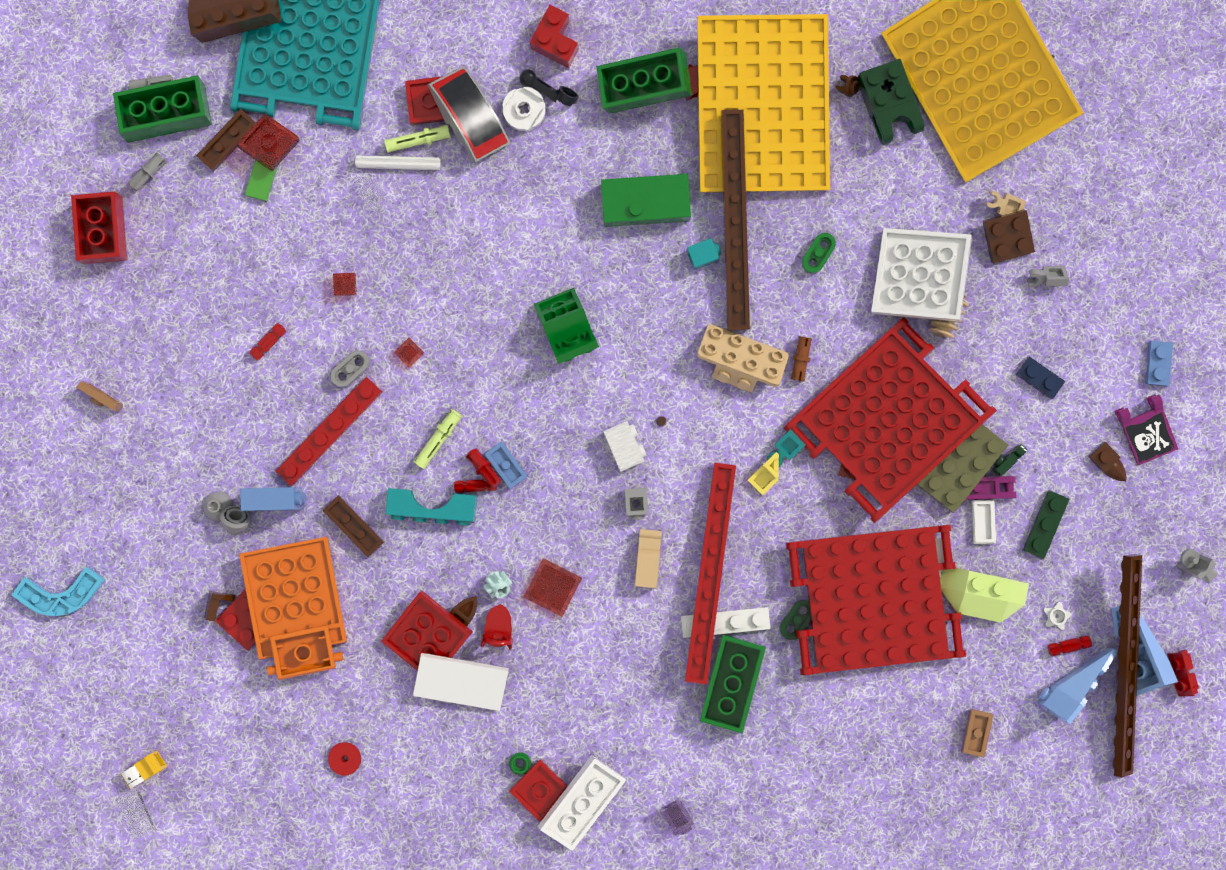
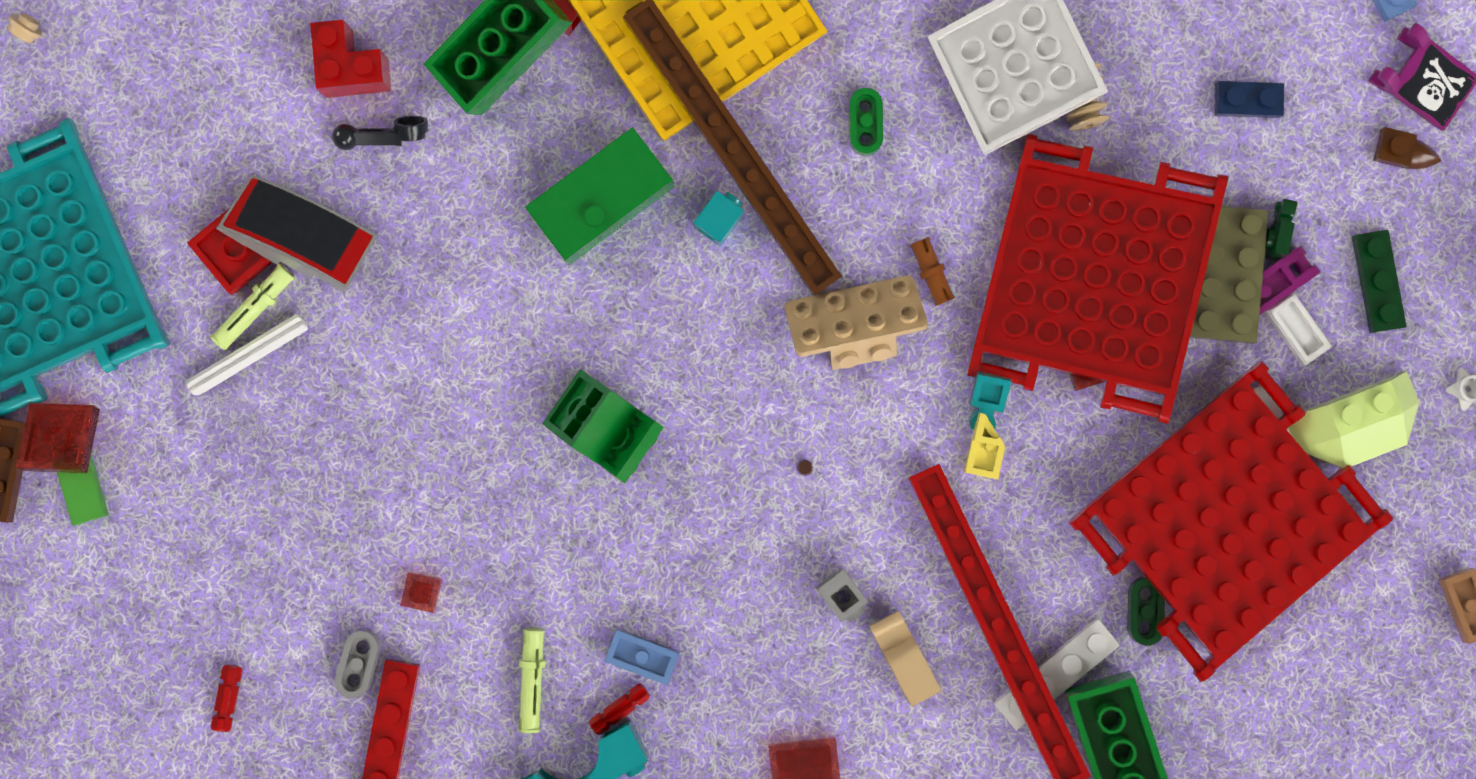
camera: 35 degrees left, 0 degrees up
clear red plate [333,272,357,296] -> none
red axle [466,448,501,488] -> none
white plate [503,87,545,132] -> none
white brick [603,421,647,472] -> none

